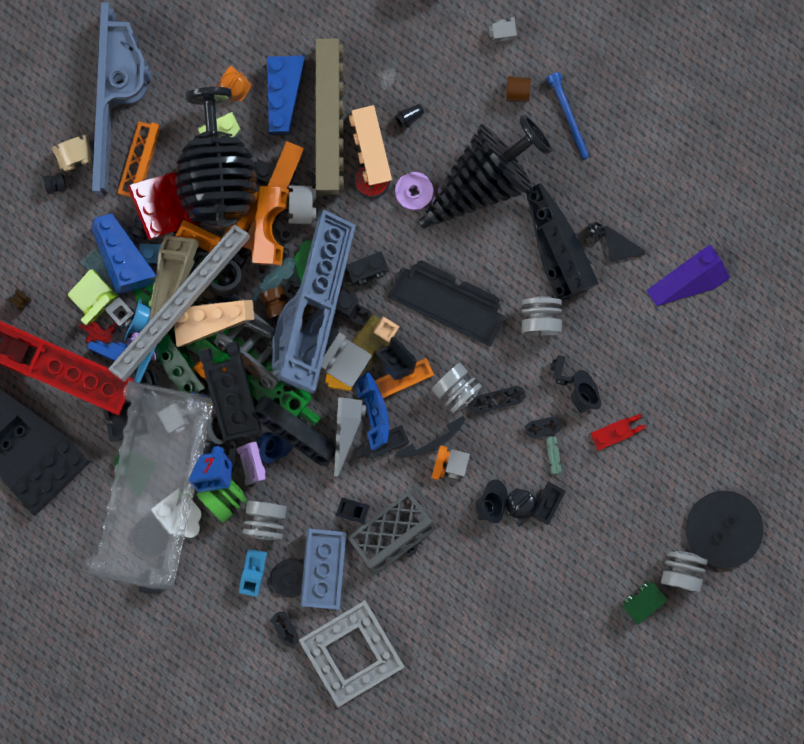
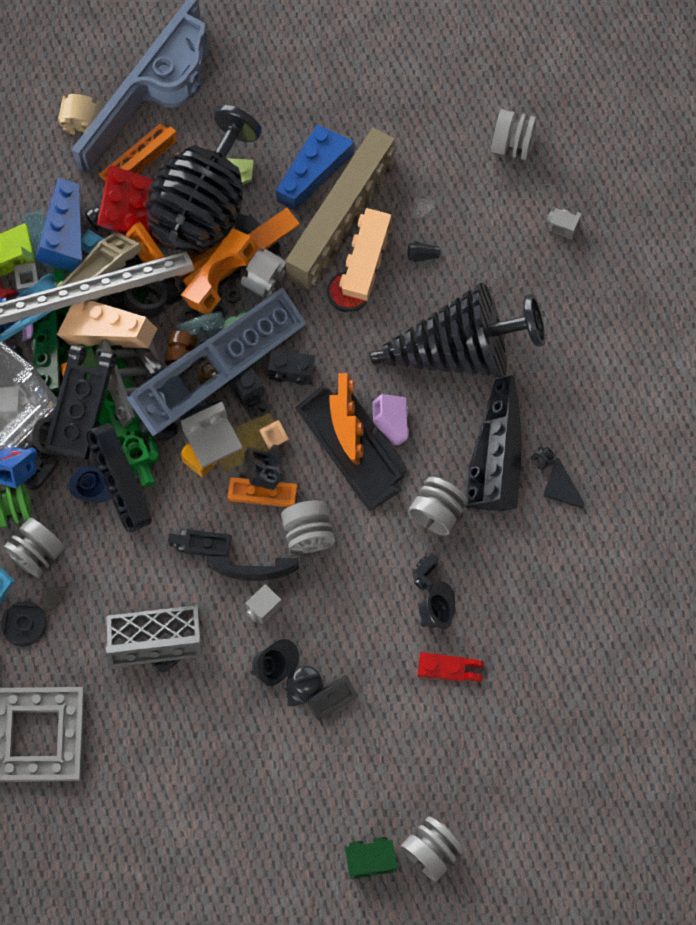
camera: 30 degrees right, 15 degrees down
black wheel [43,172,67,195] -> none
orange piece [217,66,253,101] -> none
lavender plate [236,442,266,486] -> none
sand blue plate [300,529,346,610] -> none
light grey wedge [334,397,366,477] -> none
black slope [336,498,370,525] -> none
blue slope [355,373,389,451] -> none
lavender plate [395,172,433,211] -> none
orange plate [431,445,450,480] -> none
black beam [471,386,525,413] -> none
reddish brown piece [506,76,531,102] -> none
black beam [525,417,561,438] -> none
blue piece [546,72,589,159] -> none
sand green axle [546,436,562,474] -> none
dark purple wedge [646,245,730,306] -> none
black plate [686,491,763,568] -> none
none -> orange slope [329,373,363,465]
none -> lavender slope [372,394,409,446]

